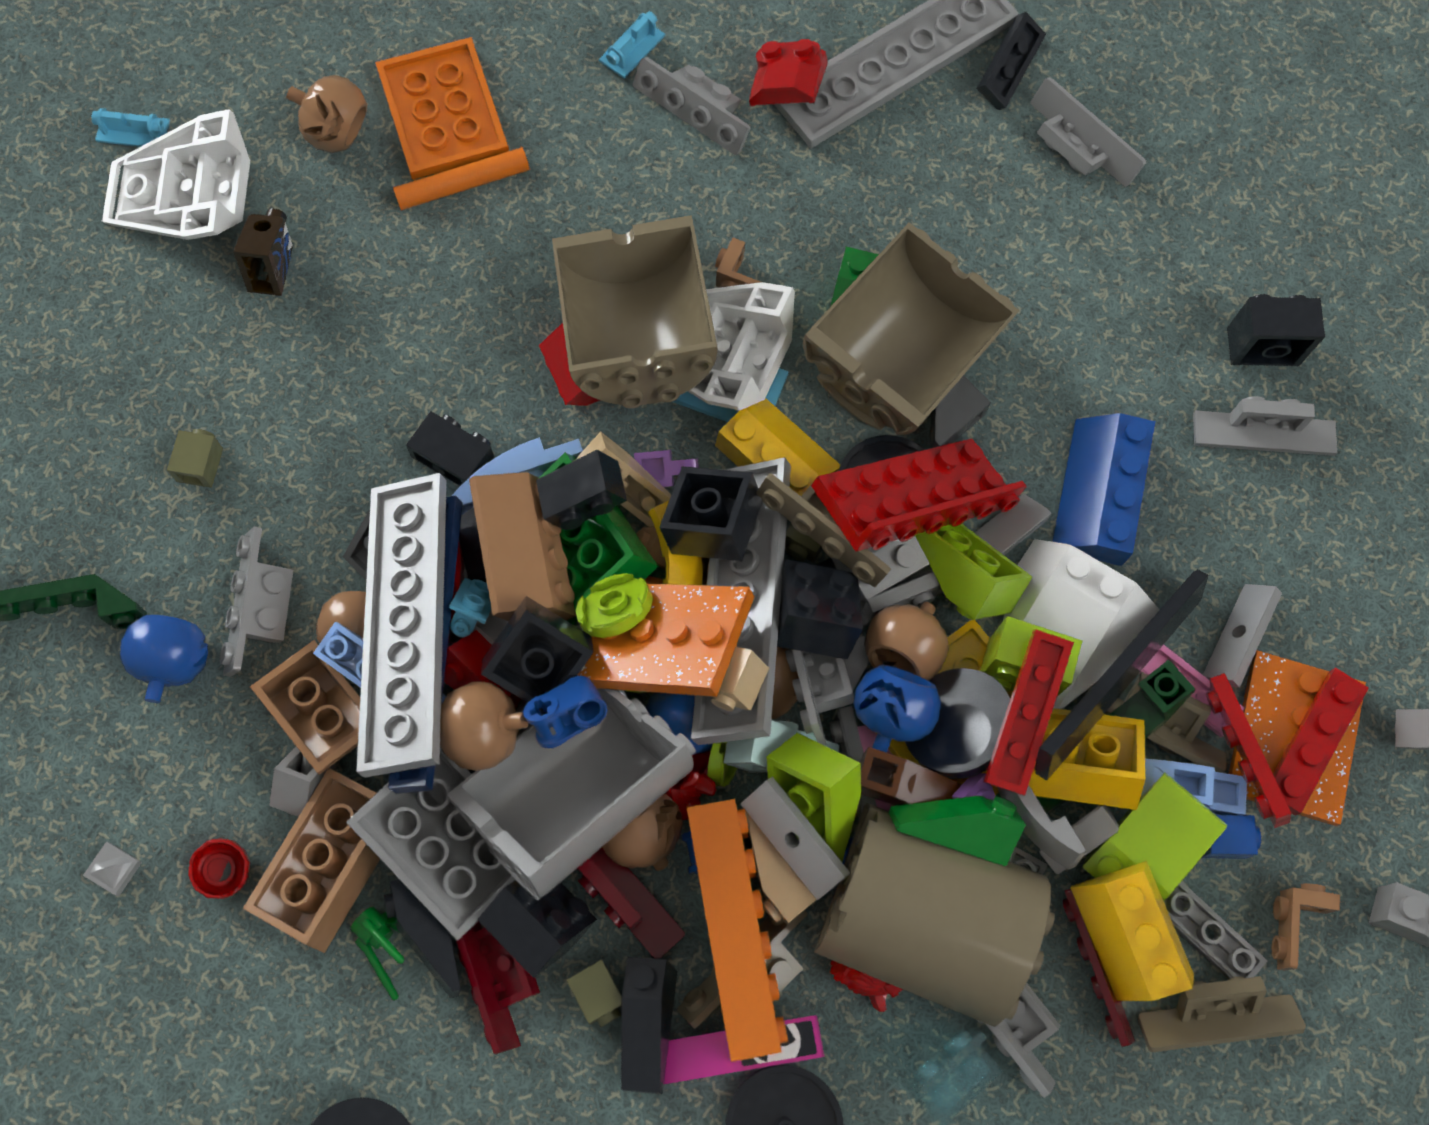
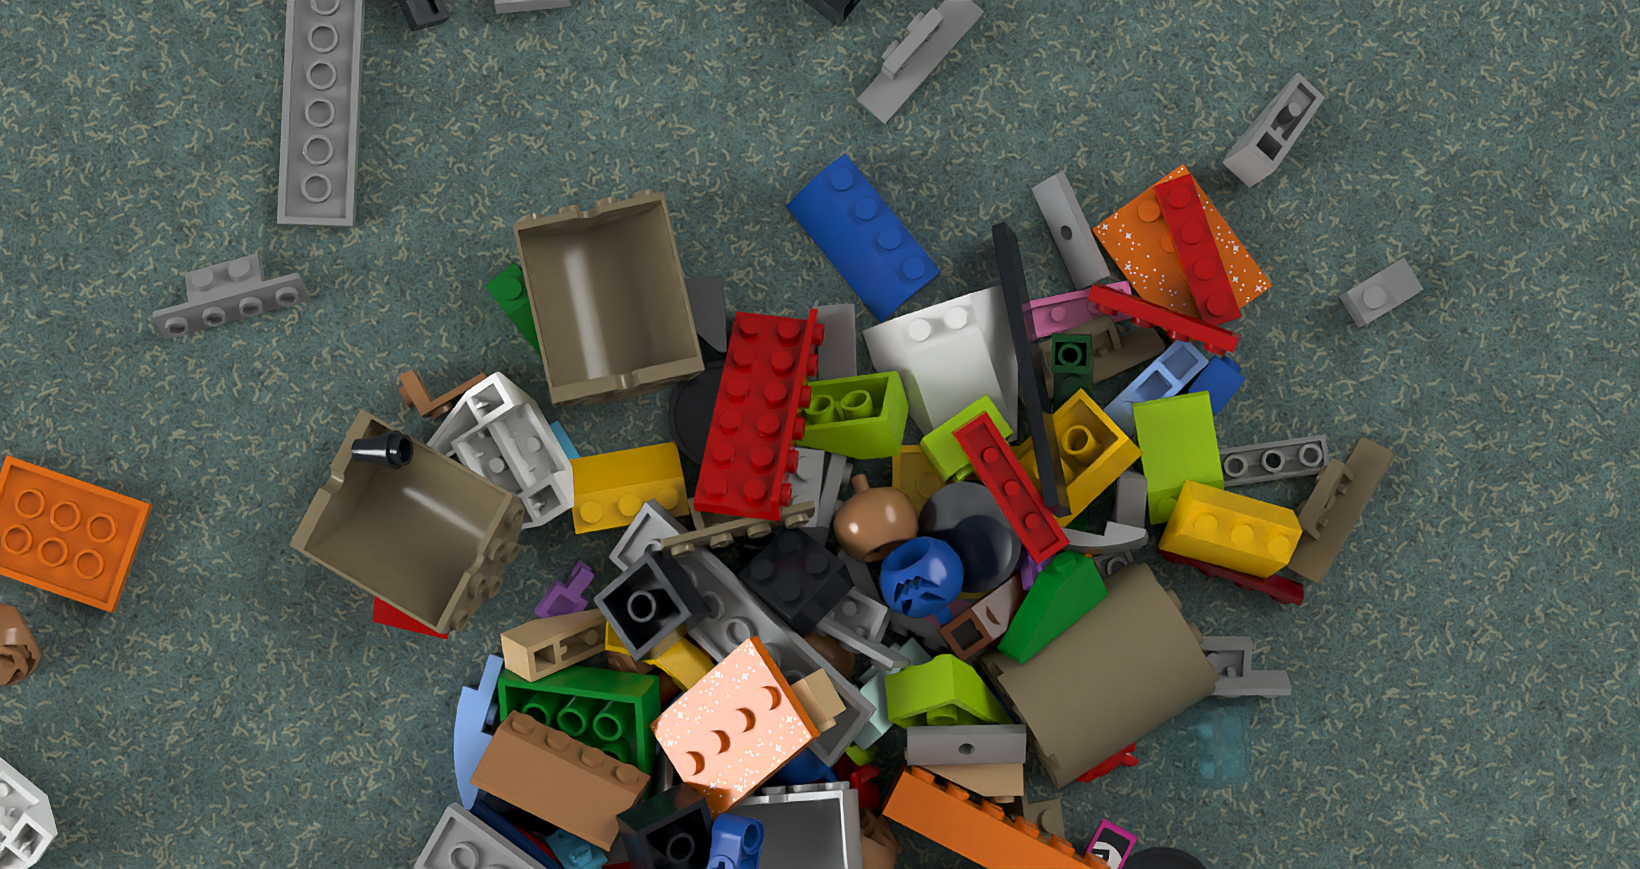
camera: 45 degrees left, 15 degrees up
dark brown torso [233,208,293,296] -> none
orange piece [393,147,530,211] -> none
black brick [406,411,494,486] -> none
black brick [536,450,627,530] -> none
lime tile [575,573,653,638] -> none
medium azure hinge [599,11,665,79] -> none
red slope [749,39,828,106] -> none
medium nougat bracket [1271,884,1340,971] -> none
none -> black cone [351,430,413,470]

